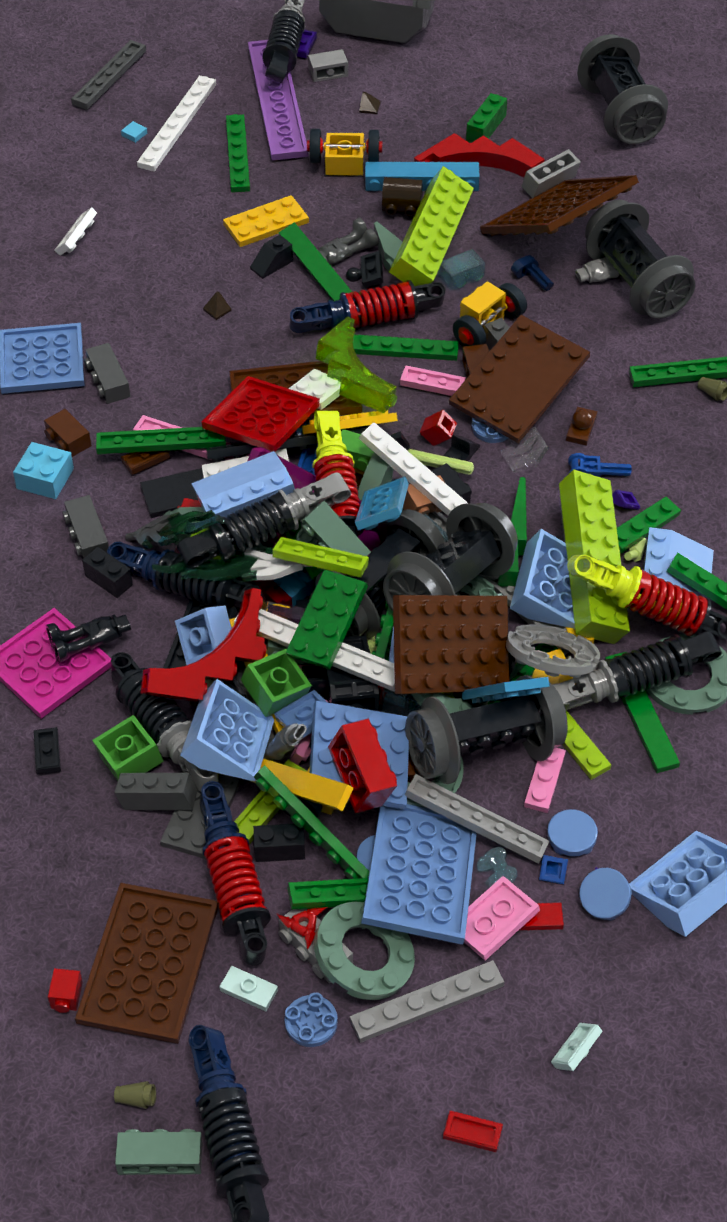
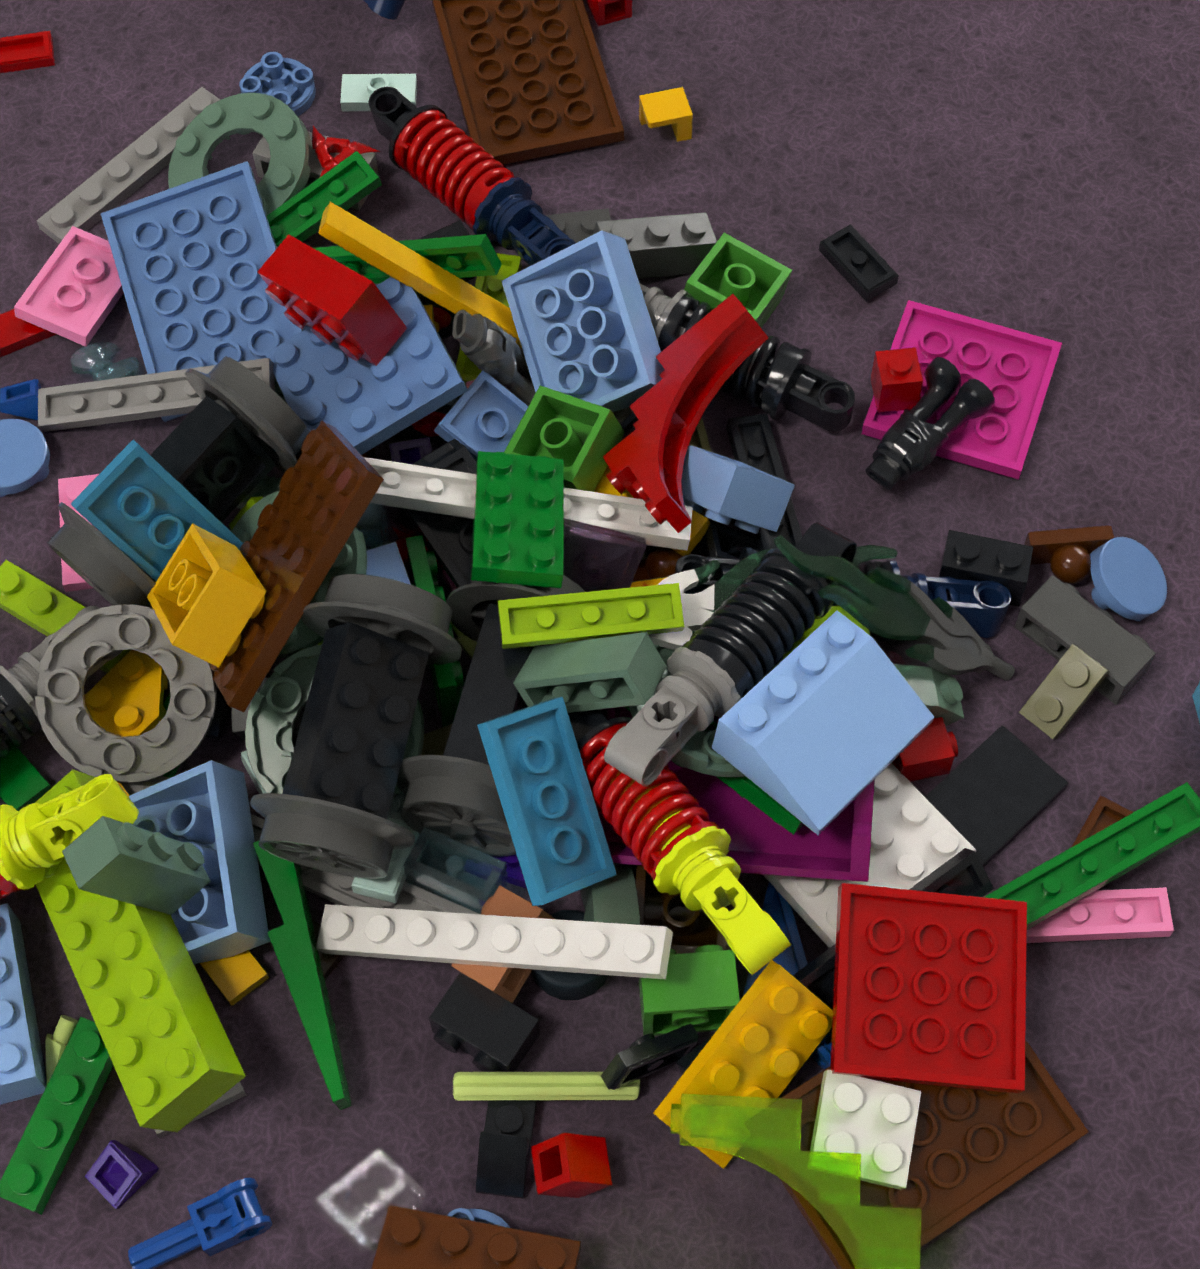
camera: 155 degrees right, 10 degrees up
none -> sand green brick [62,816,211,915]
none -> yellow brick [147,523,267,668]
none -> yellow panel [639,87,693,142]
none -> red brick [871,347,923,413]
none -> olive plate [1019,644,1110,740]
none -> reddish brown tile [1024,525,1114,584]
none -> medium blue tile [1090,537,1167,621]

